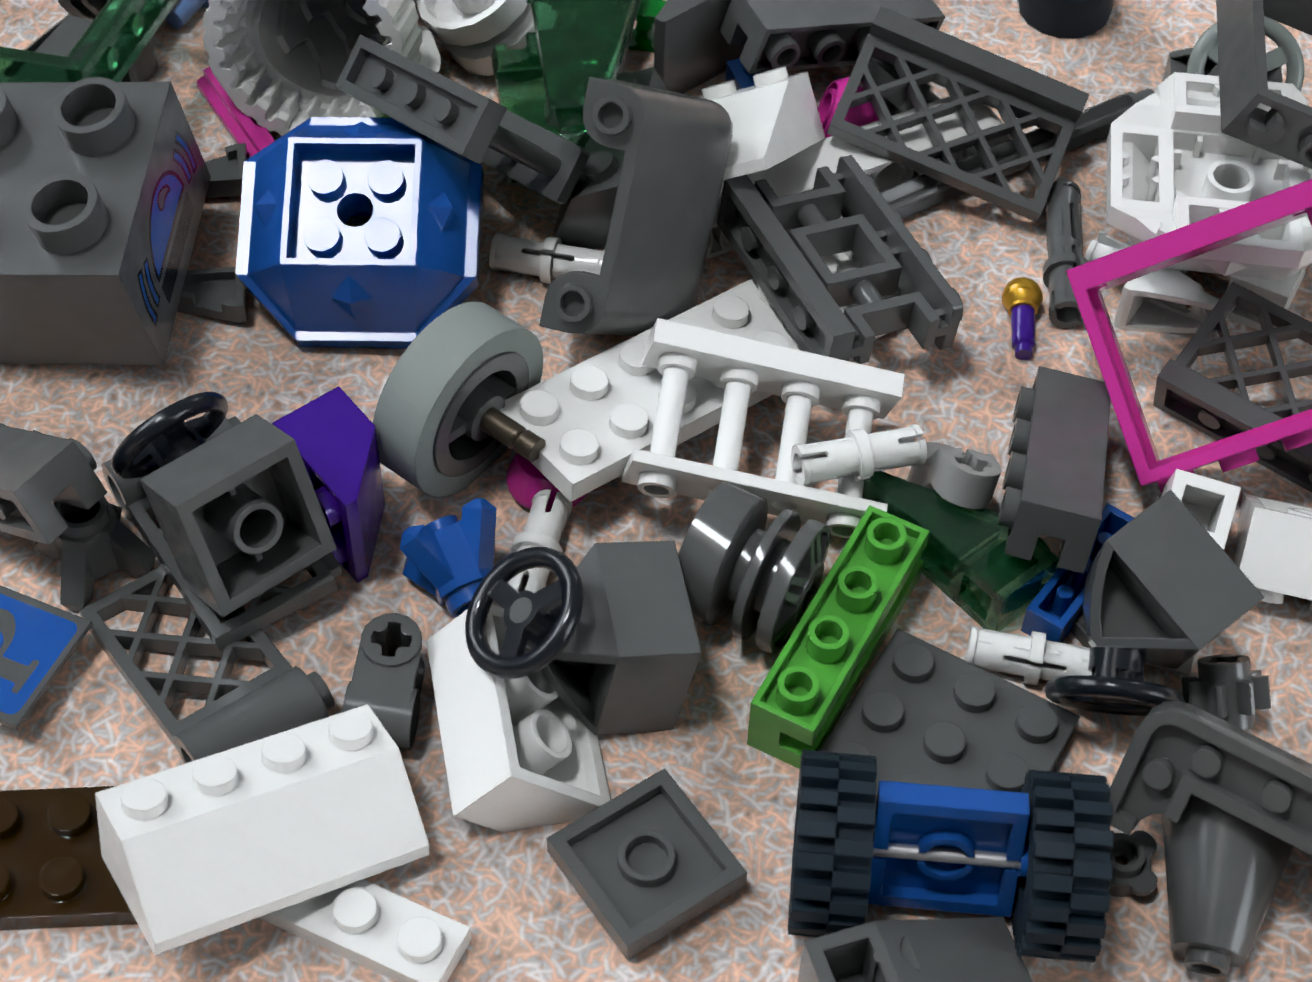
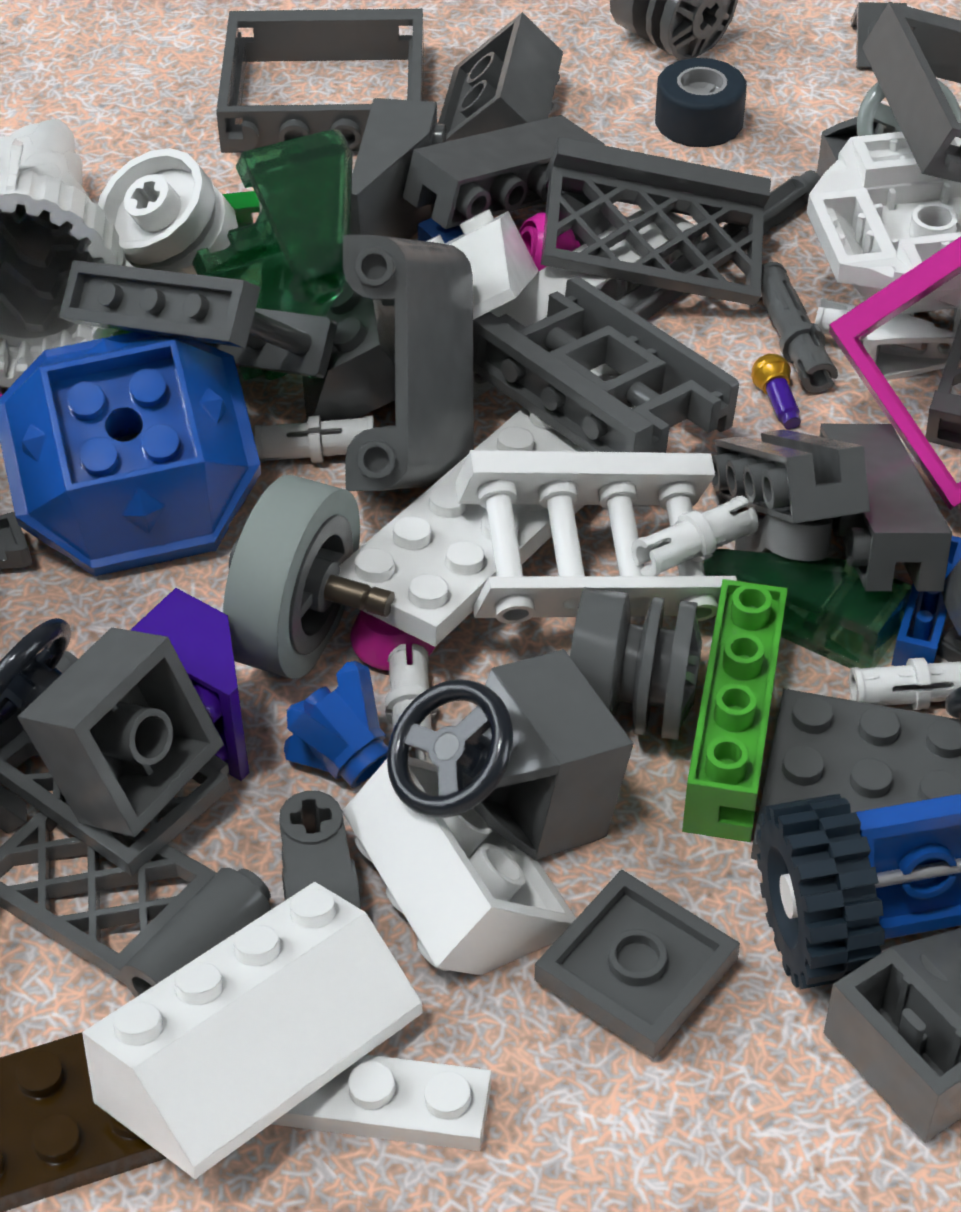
camera: 15 degrees left, 5 degrees down
none -> dark grey brick [712,429,870,524]

